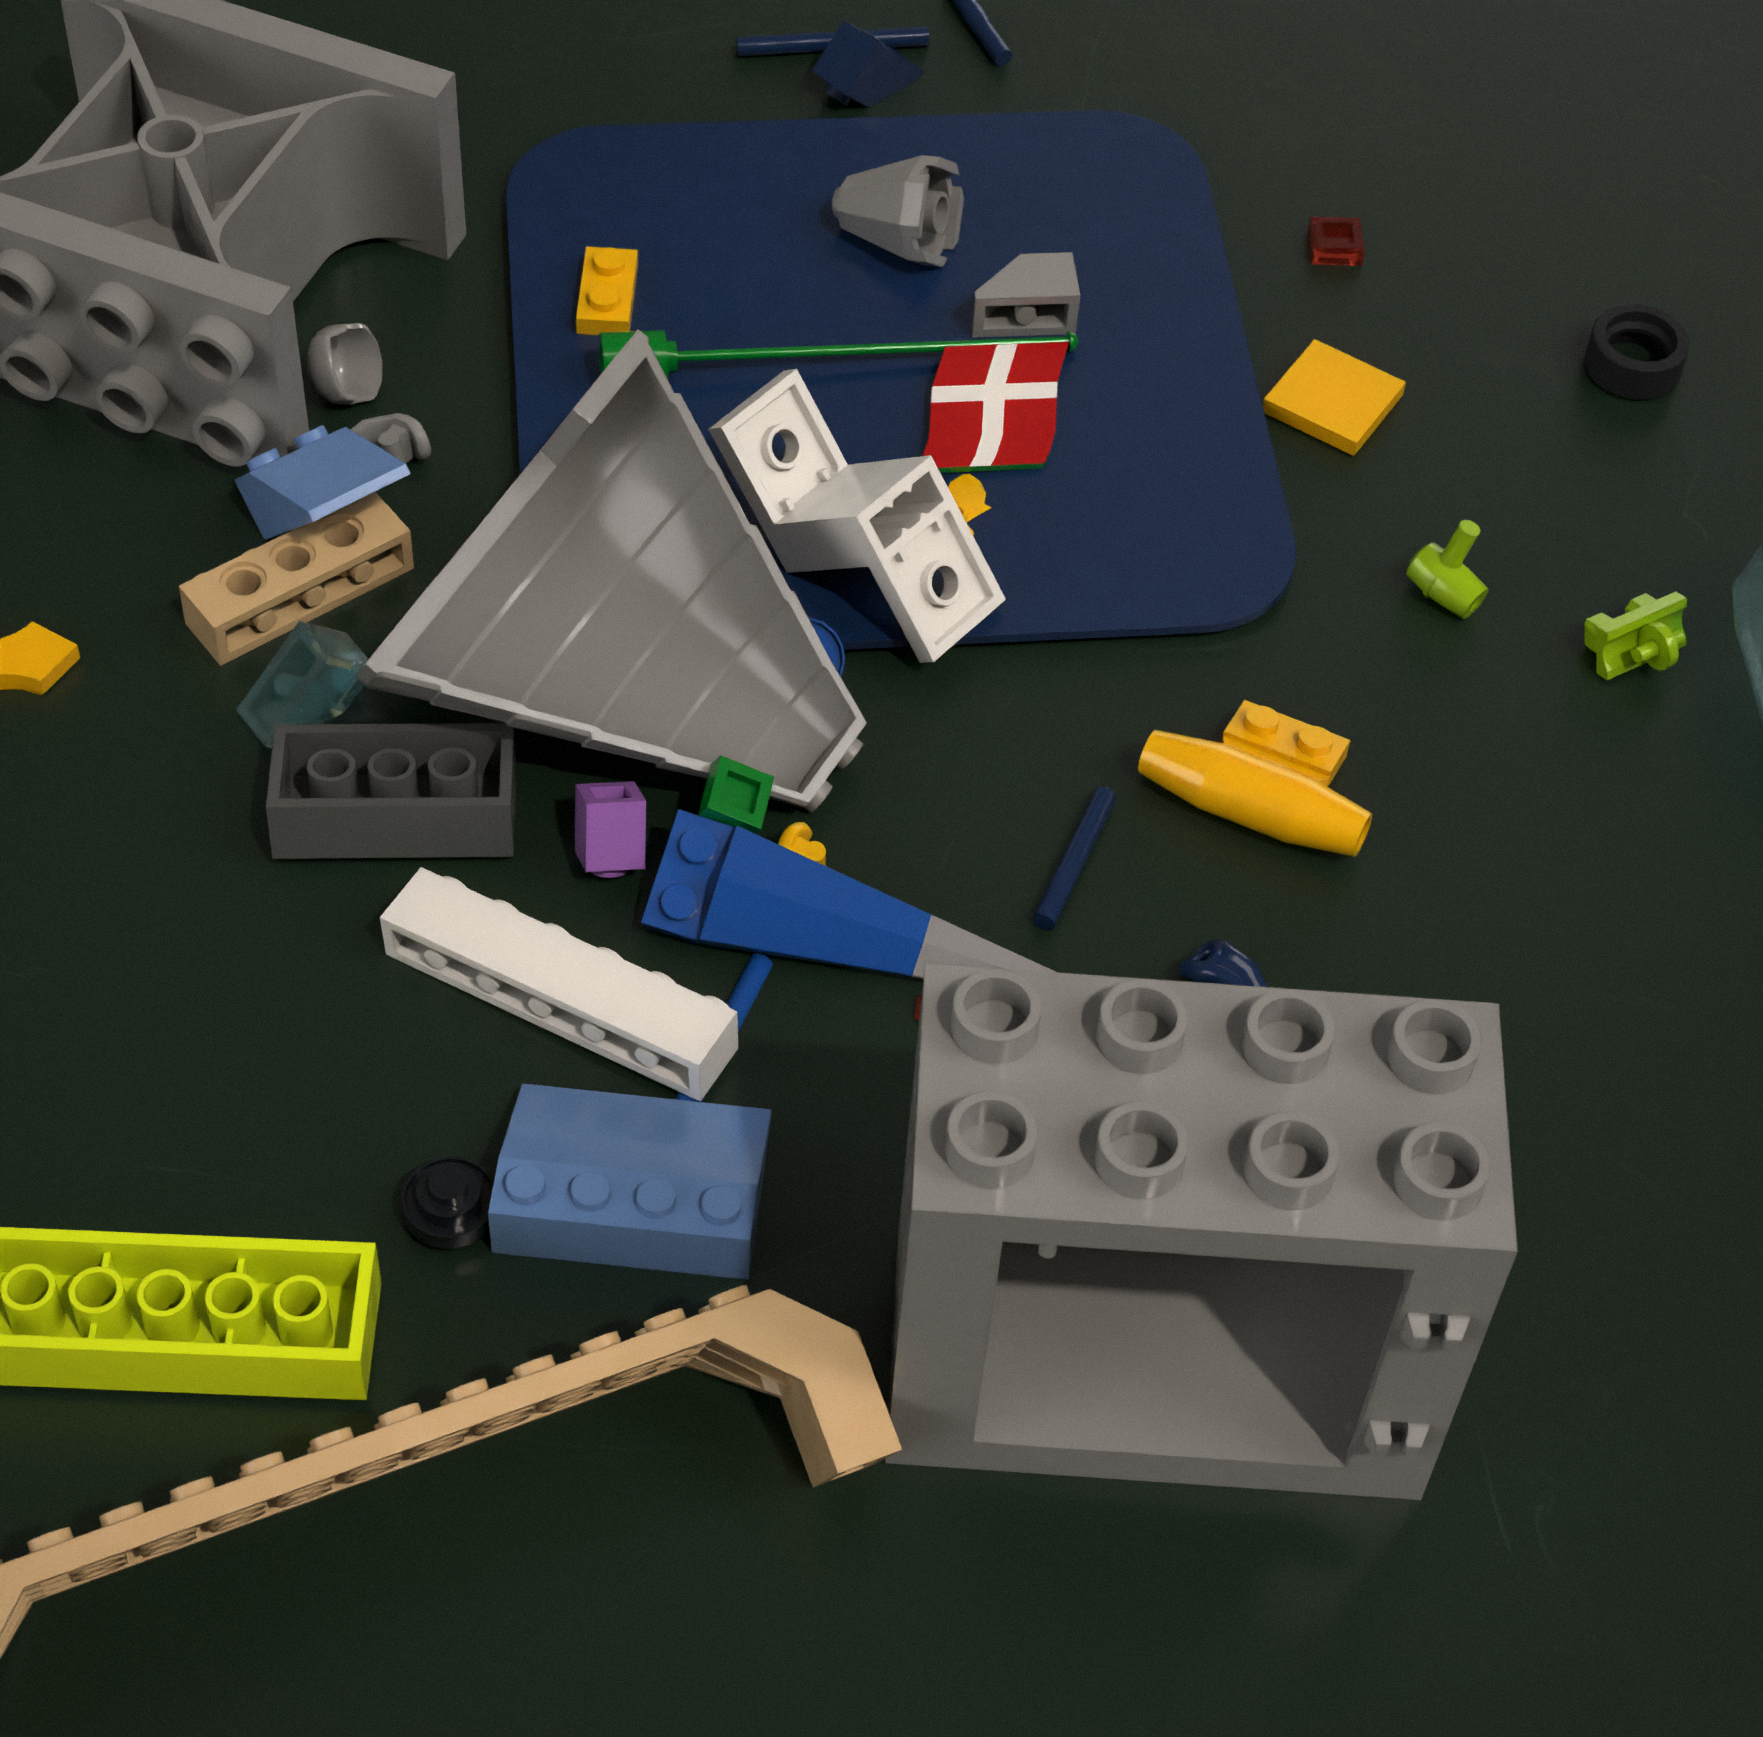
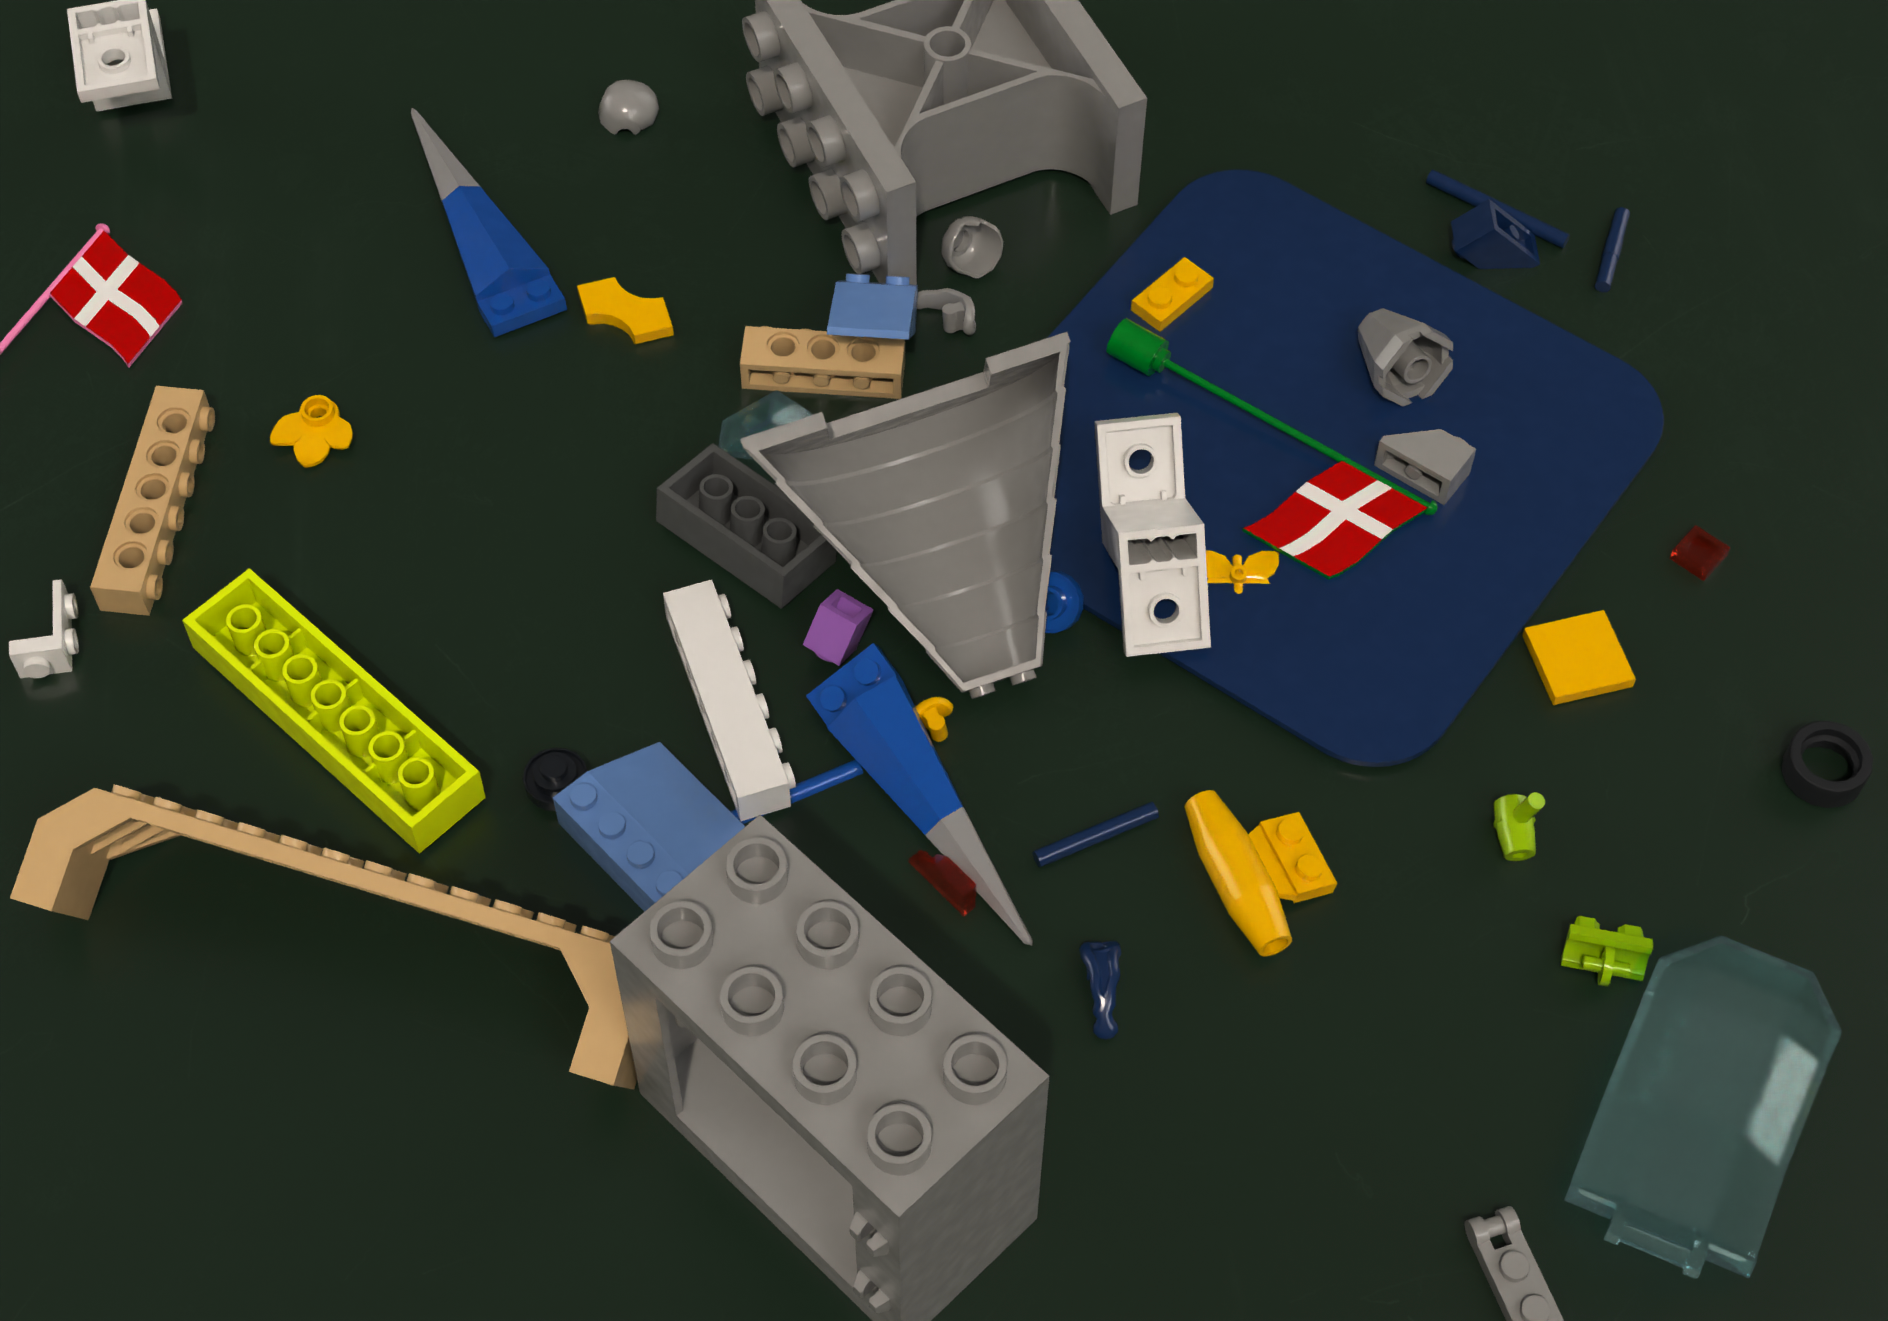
camera: 45 degrees right, 5 degrees up
green tile [698,755,774,834] -> none

